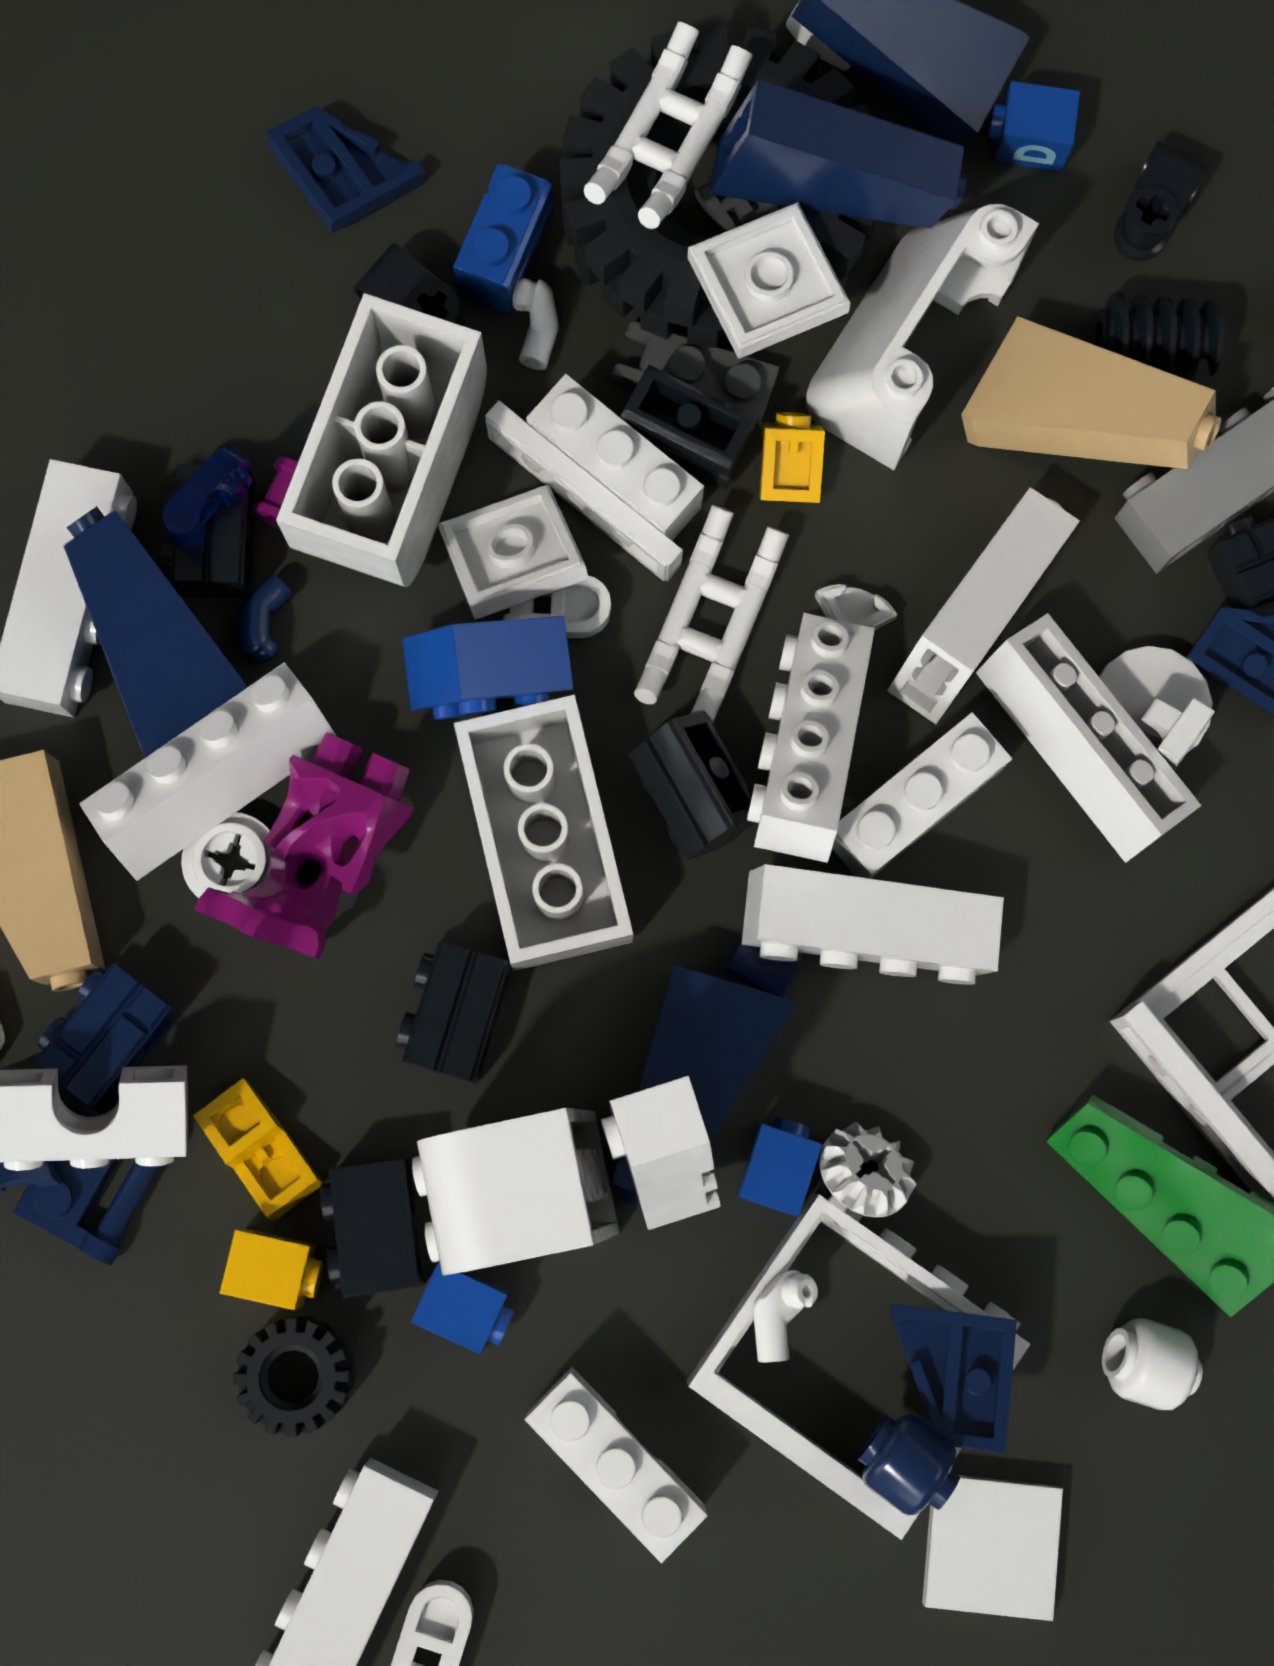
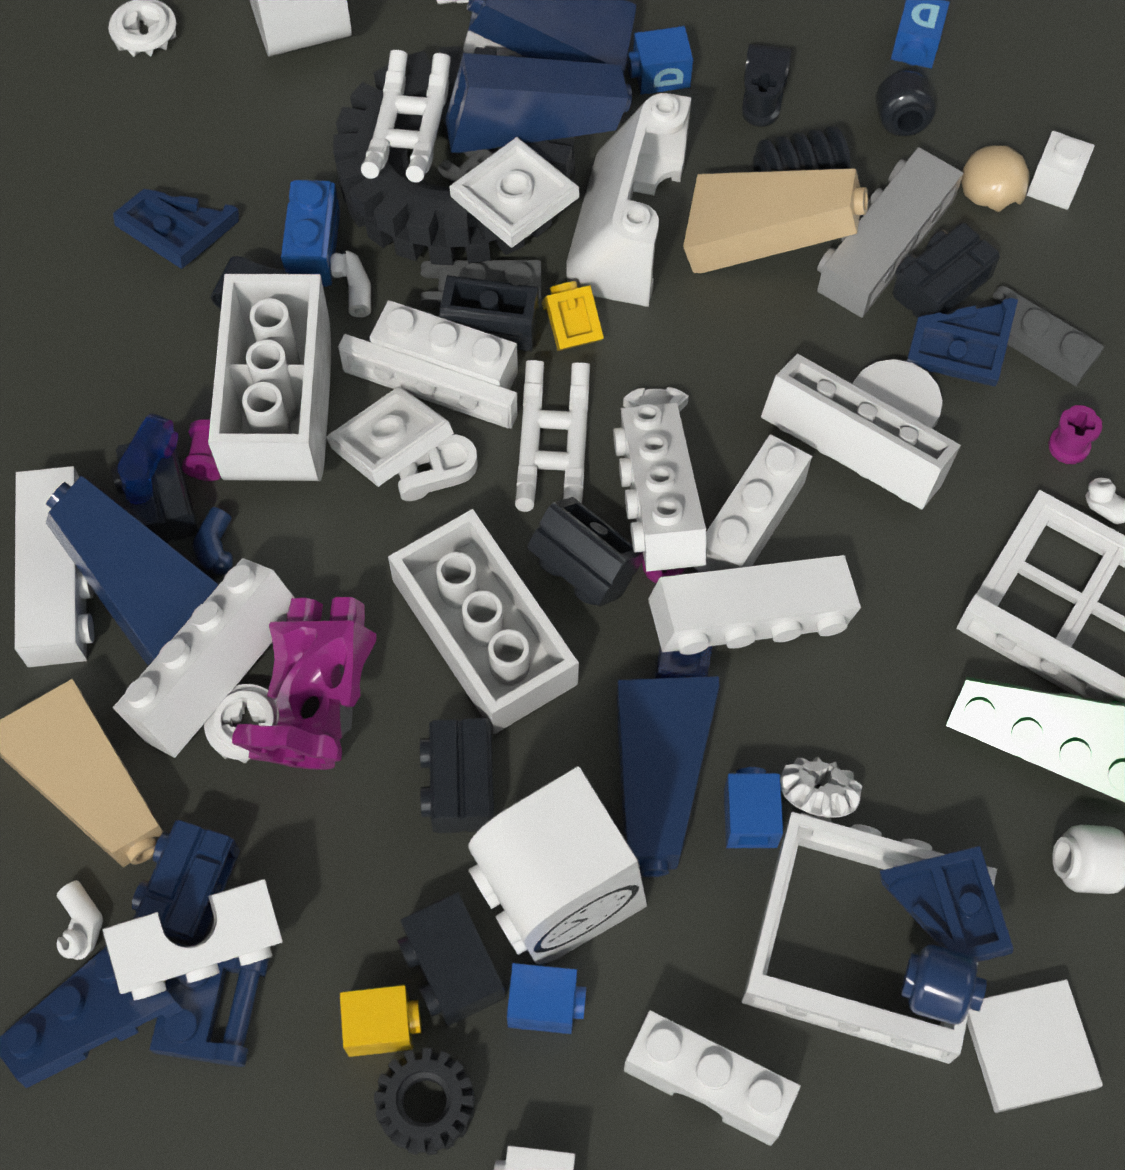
camera: 15 degrees left, 15 degrees down
yellow slope [193,1078,323,1222] -> none
blue brick [402,616,573,720] -> none
white wedge [601,1076,721,1230] -> none
white arm [753,1270,818,1363] -> none
white slope [887,487,1080,724] -> none
white tile [1138,698,1215,771] -> none

